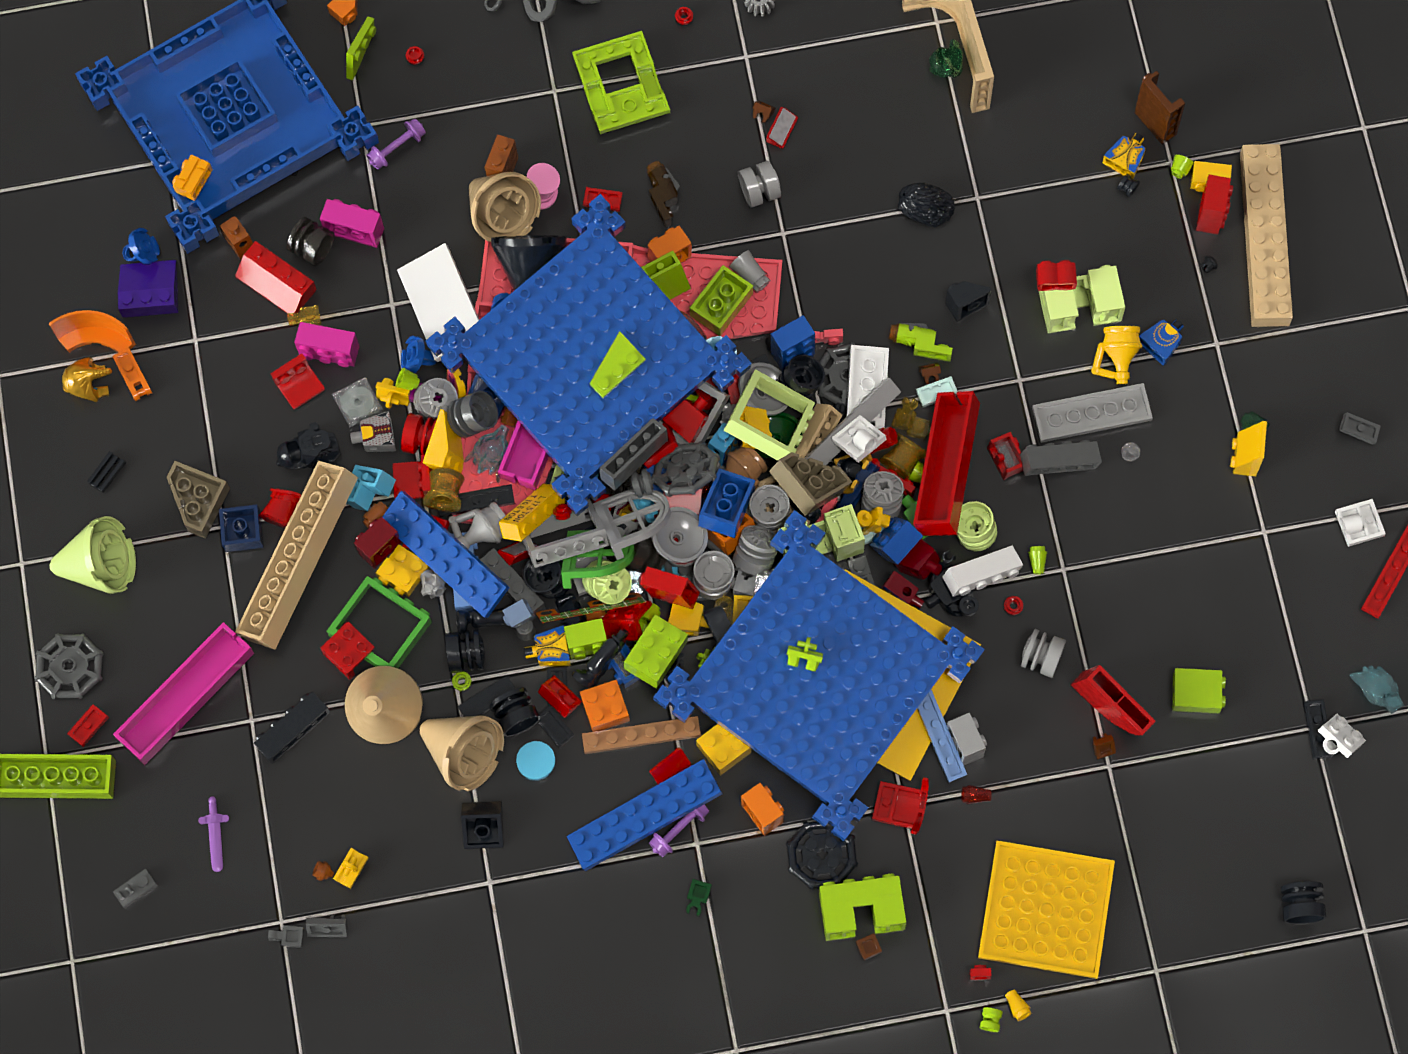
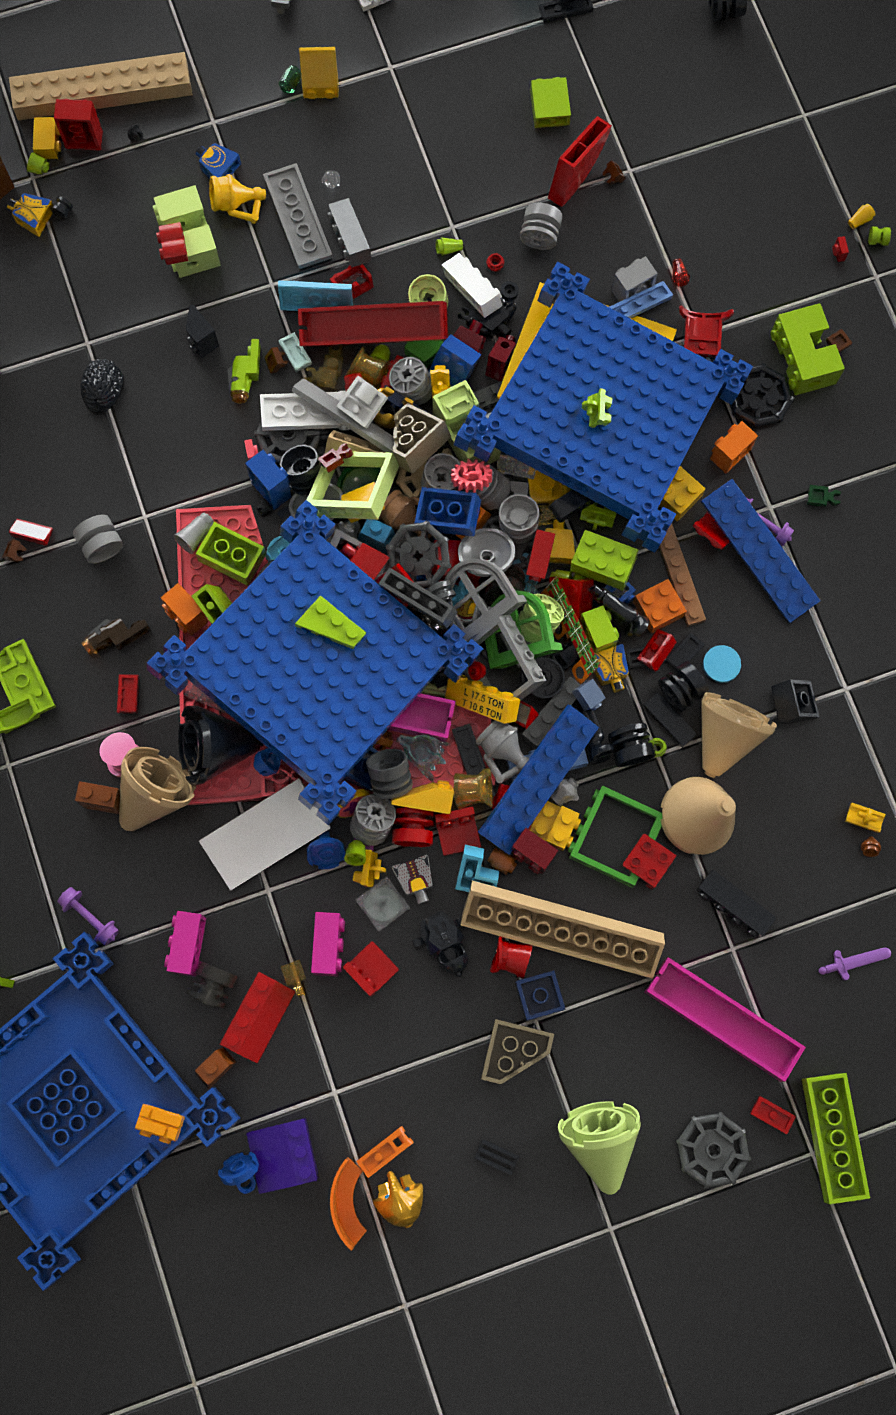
camera: 105 degrees left, 5 degrees up
yellow plate [978,841,1115,979] -> none
none -> medium azure tile [278,280,353,311]
none -> dark red plate [318,443,353,473]
none -> coral gear [451,459,492,493]

